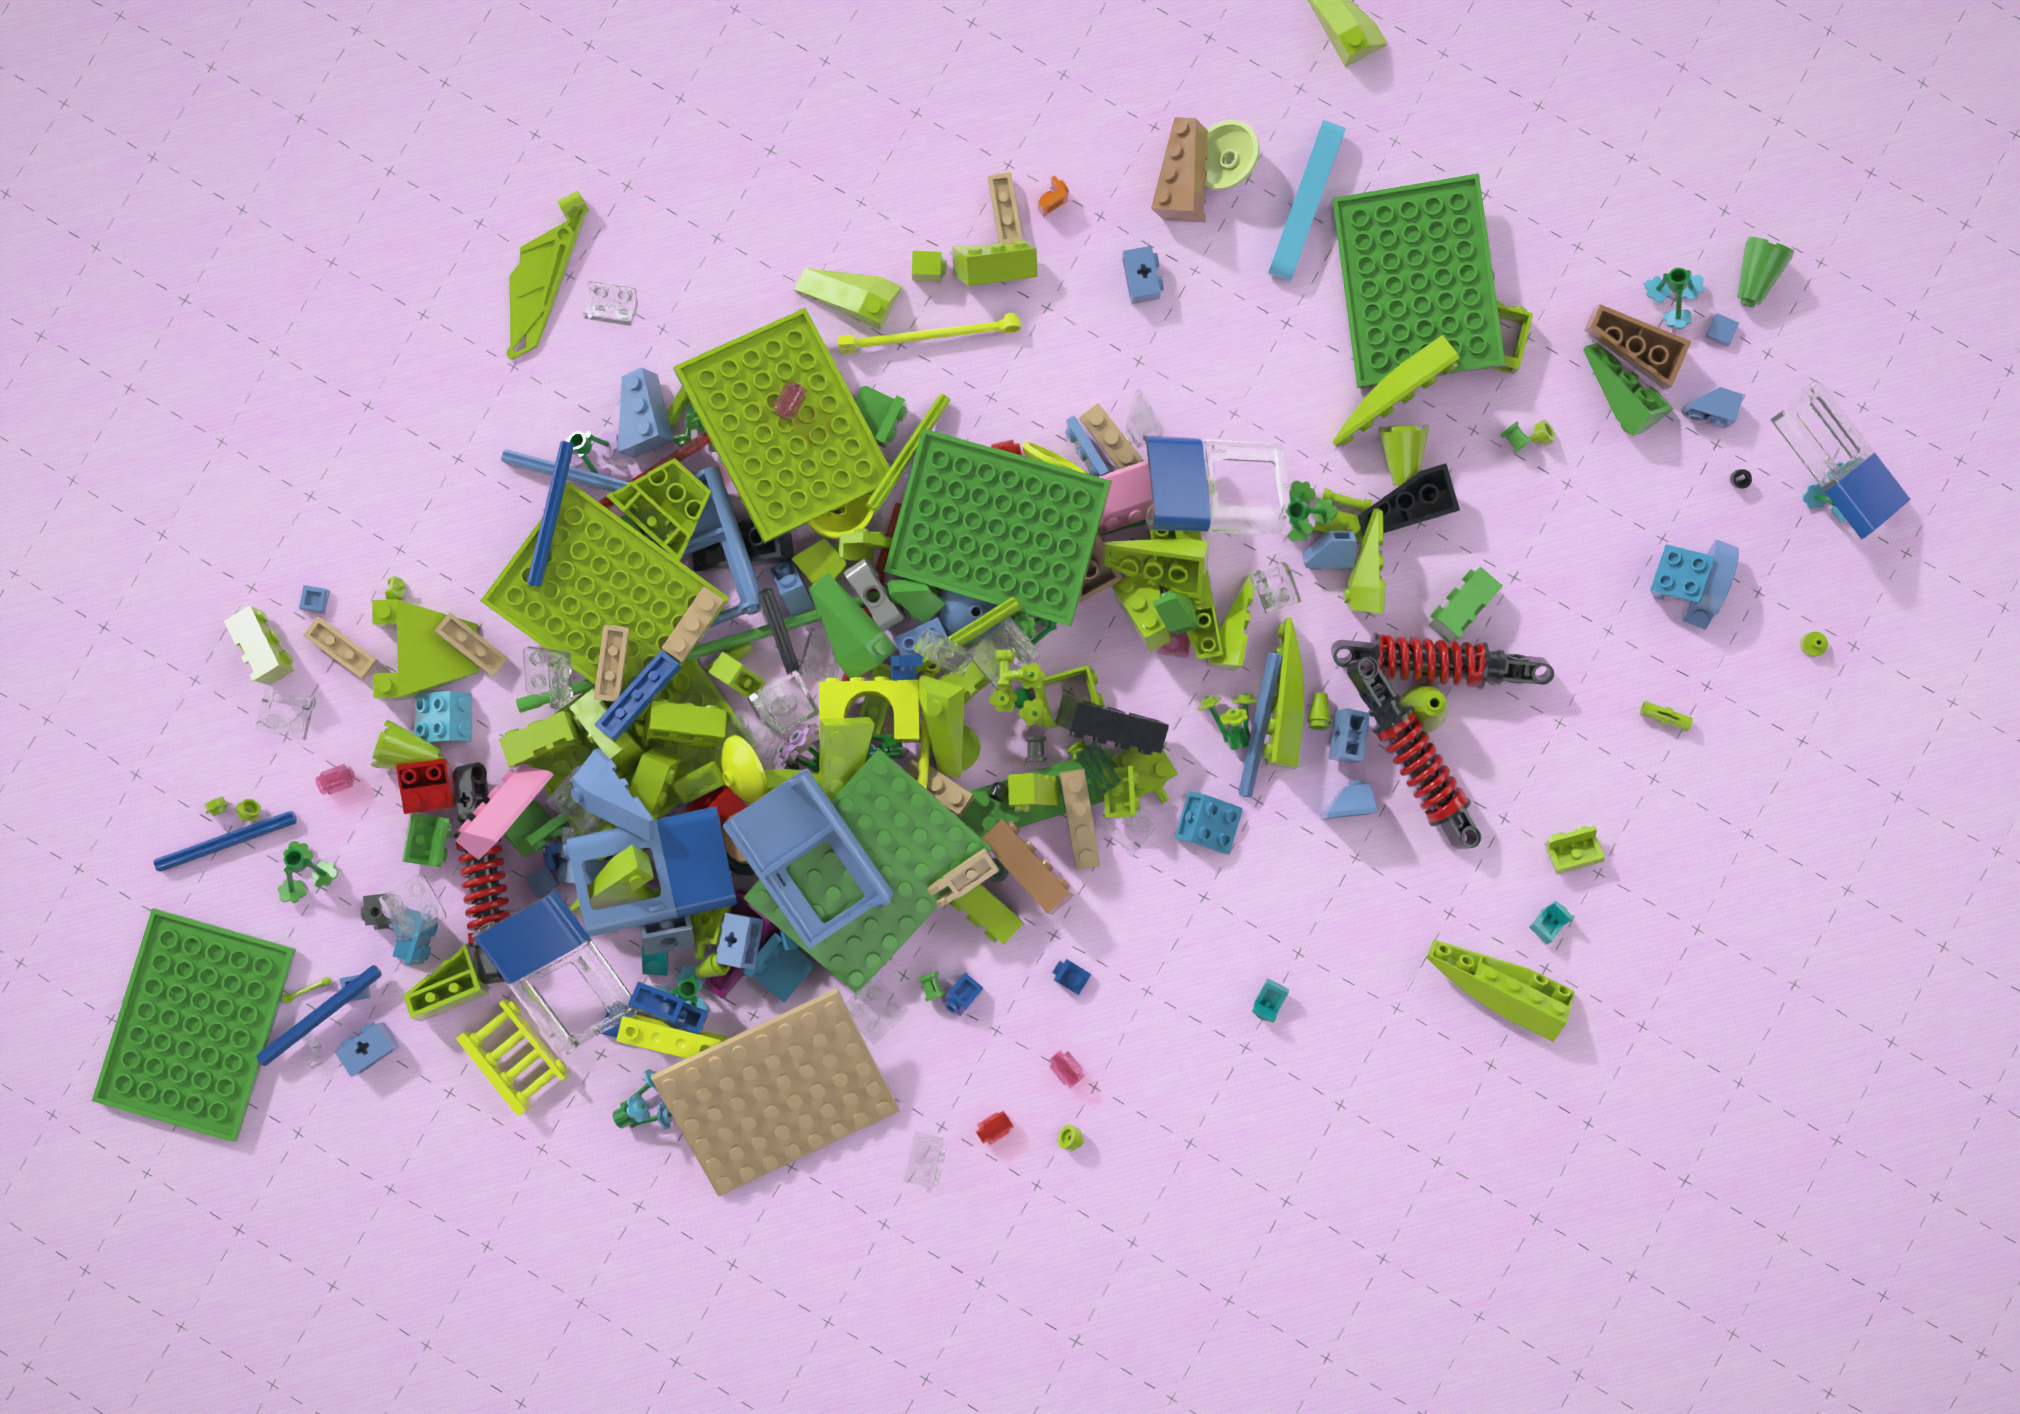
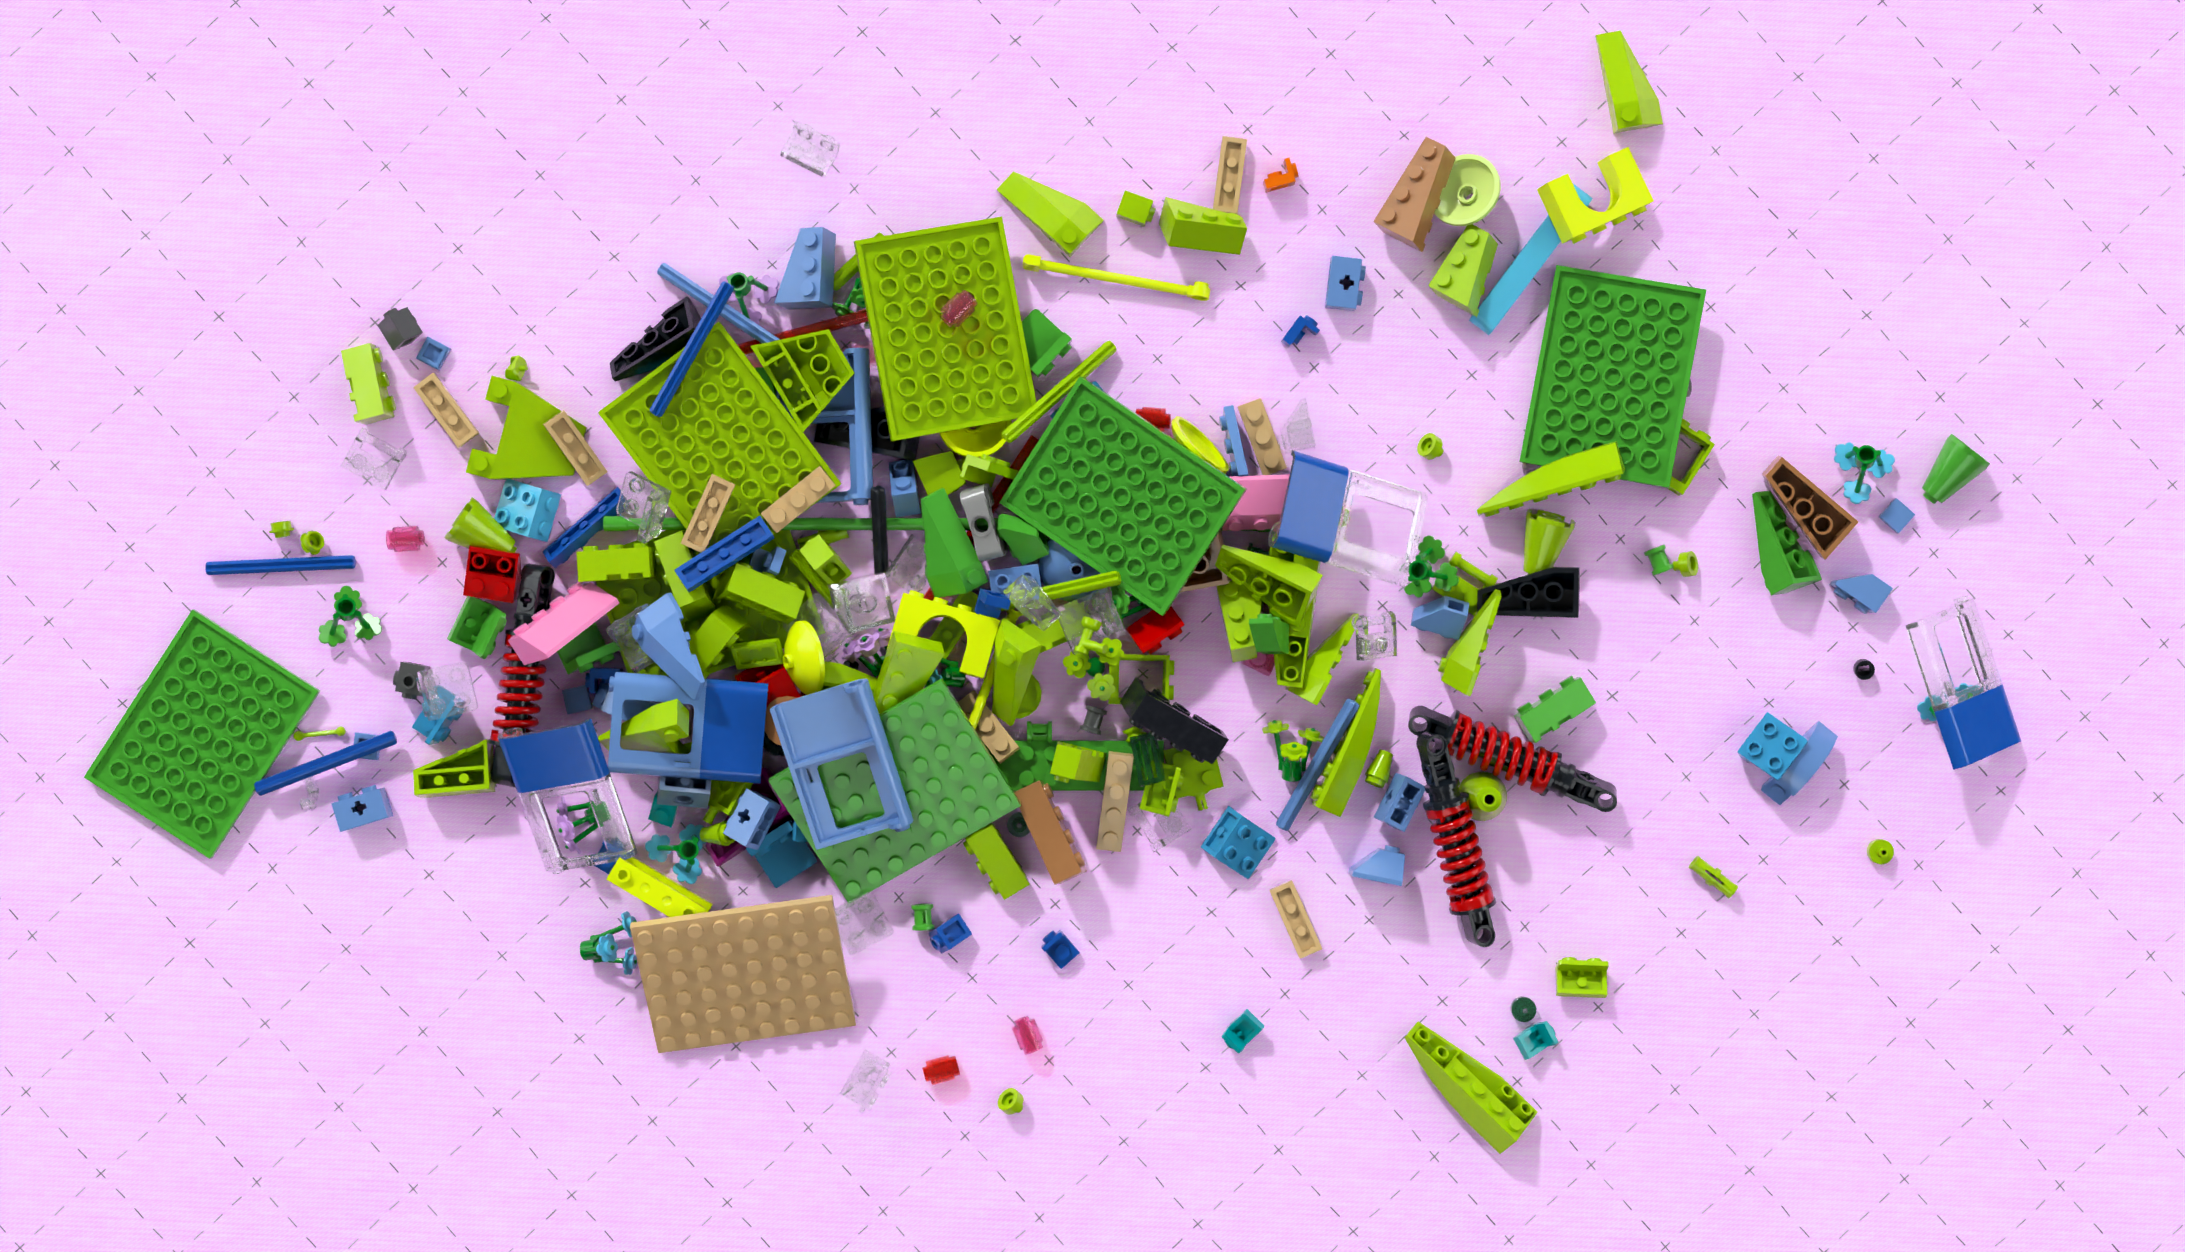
camera: 10 degrees right, 5 degrees up
neon yellow fence [456,999,570,1116] -> none
lime wing [506,190,590,360] -> none
clear pin [559,827,579,858] -> none
blue slope [628,981,708,1035] -> none
tan hinge [927,848,999,907] -> none
black hinge [987,782,1009,803] -> none
none -> dark grey brick [377,307,423,351]
none -> blue plate [542,487,631,569]
none -> plant [556,796,610,854]
none -> black wedge [610,296,701,382]
none -> medium blue bracket [749,547,786,576]
none -> lime axle [789,549,844,611]
none -> bright green bush [1027,721,1052,743]
none -> red slope [1126,606,1185,655]
none -> tan plate [1269,880,1322,959]
none -> blue bracket [1281,315,1320,347]
none -> lime tile [1417,433,1444,460]
none -> lime wedge [1428,224,1498,317]
none -> clear green tile [1510,996,1537,1022]
none -> neon yellow arch [1537,147,1654,244]

